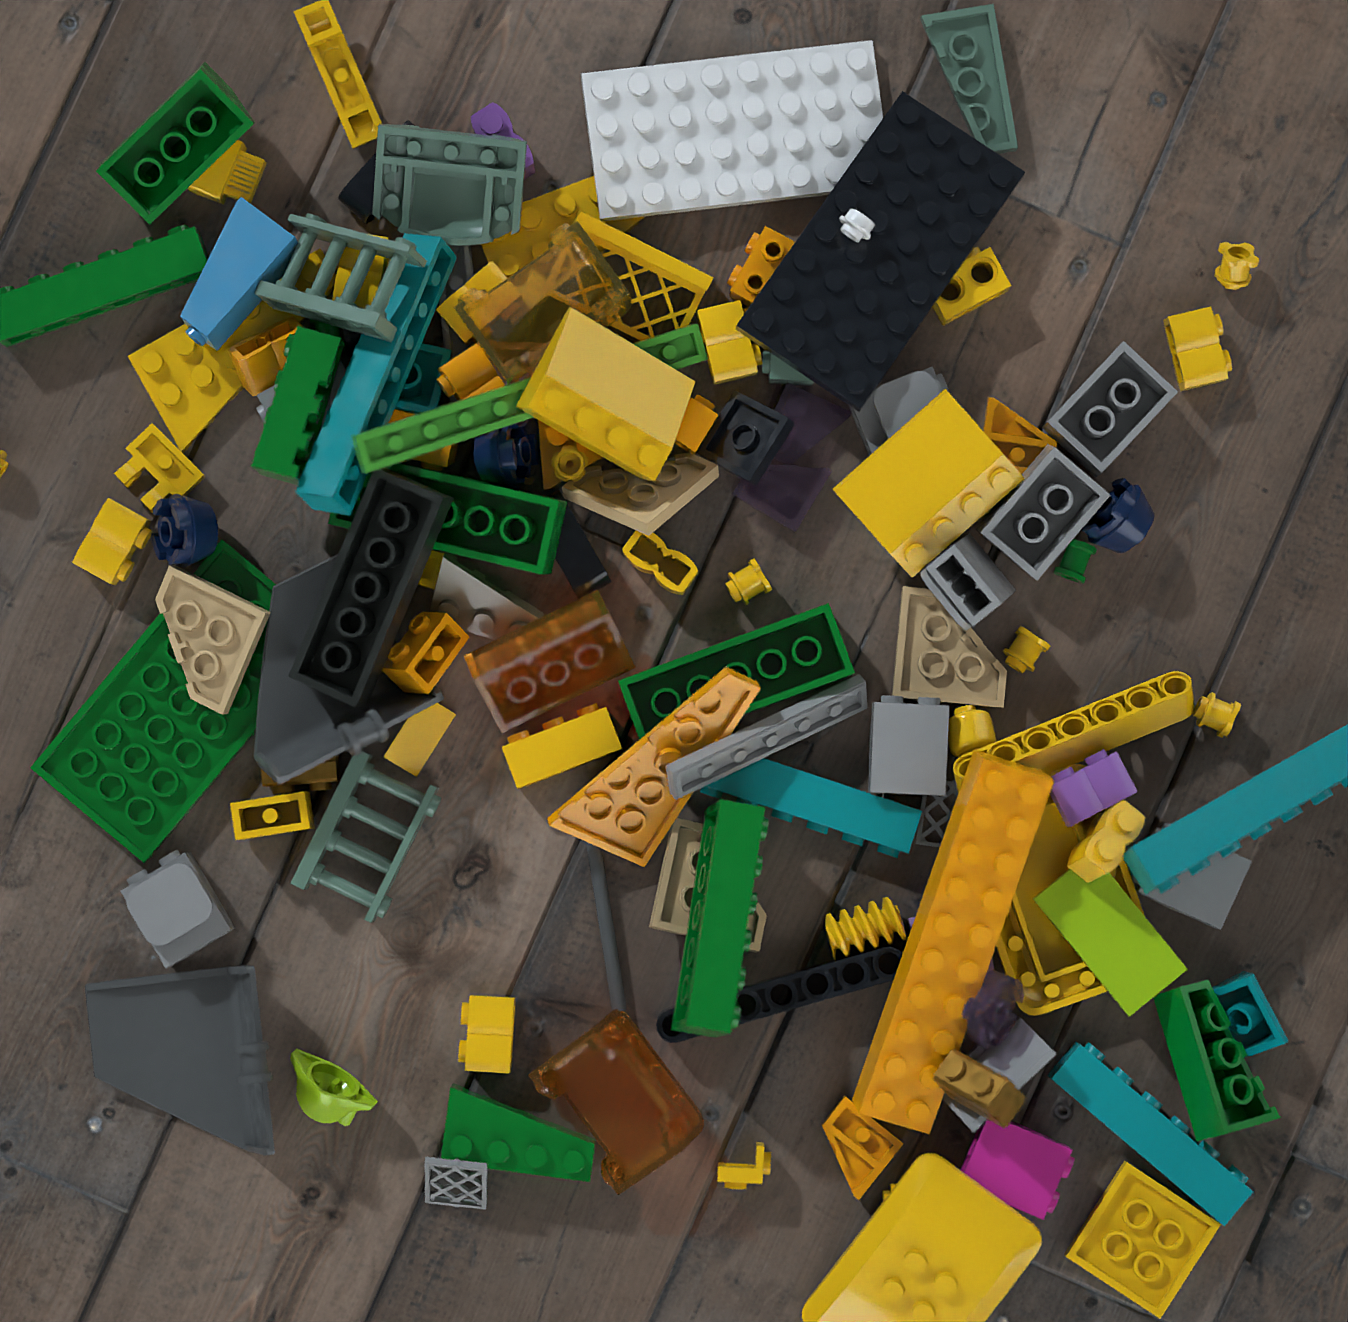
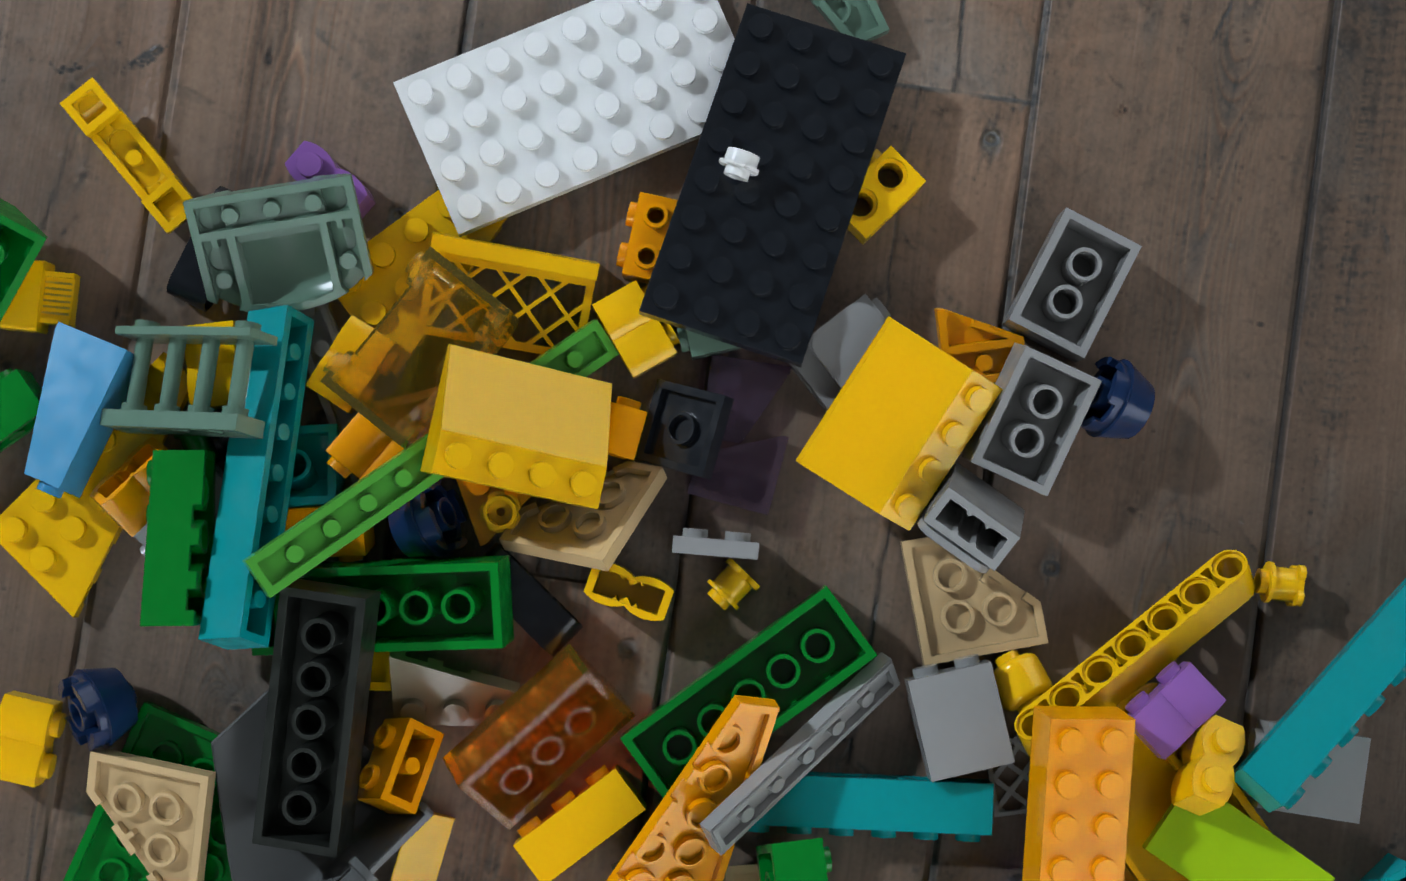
camera: 15 degrees left, 0 degrees up
yellow plate [114,423,205,512] -> none
yellow brick [1003,626,1051,674] -> none
green bush [1053,539,1097,584] -> none
yellow brick [1163,306,1232,391] -> none
yellow brick [1215,242,1259,290] -> none
none -> light grey plate [672,528,759,560]

